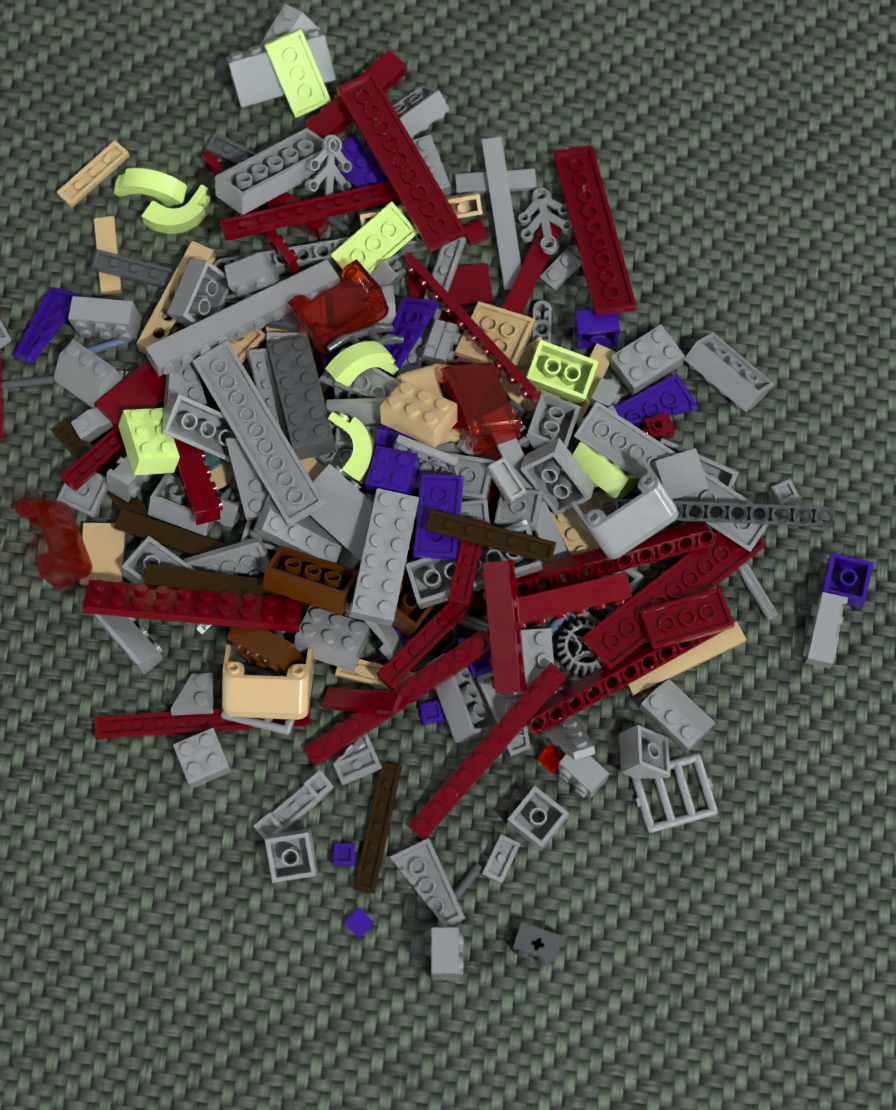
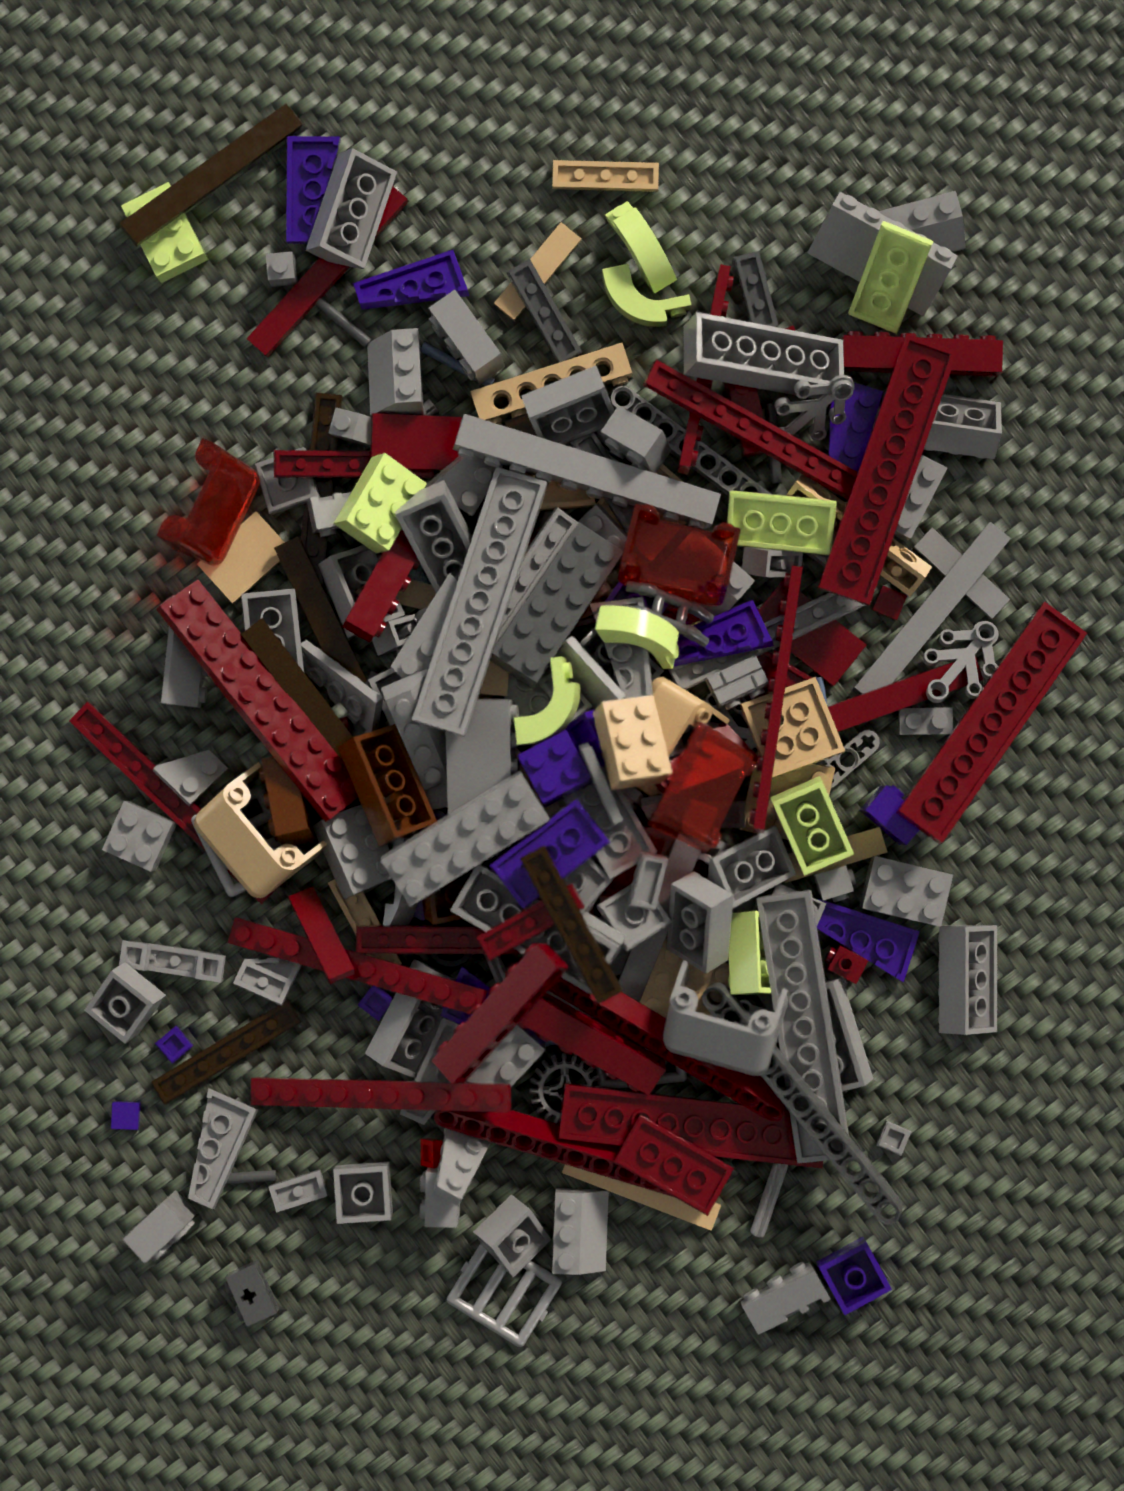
camera: 50 degrees right, 15 degrees up
light grey tile [655,448,709,500] -> none

